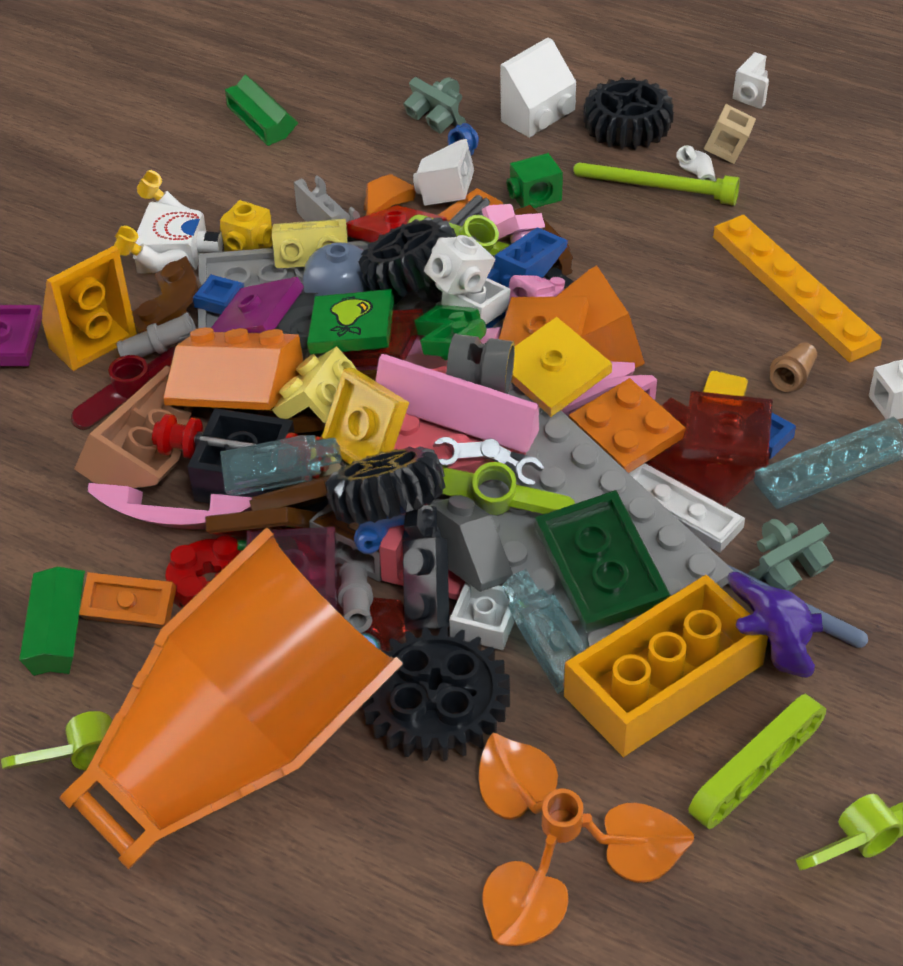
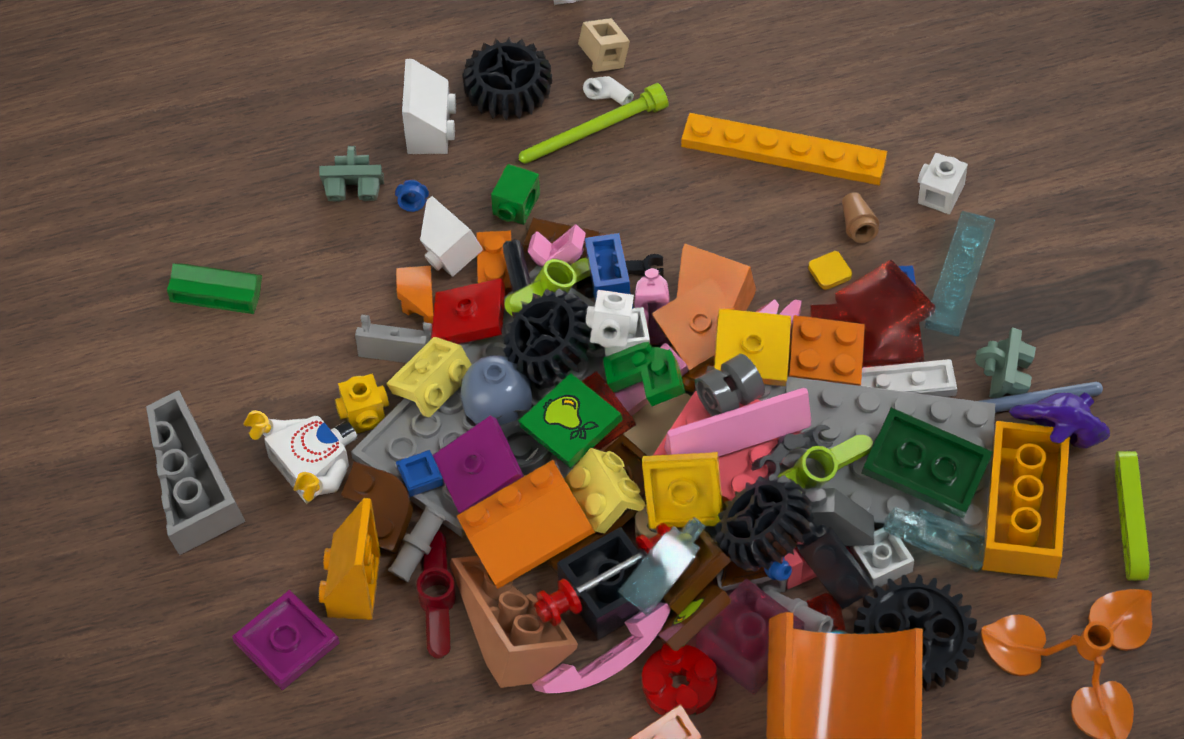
camera: 45 degrees left, 10 degrees up
none -> light grey wedge [146,390,246,555]

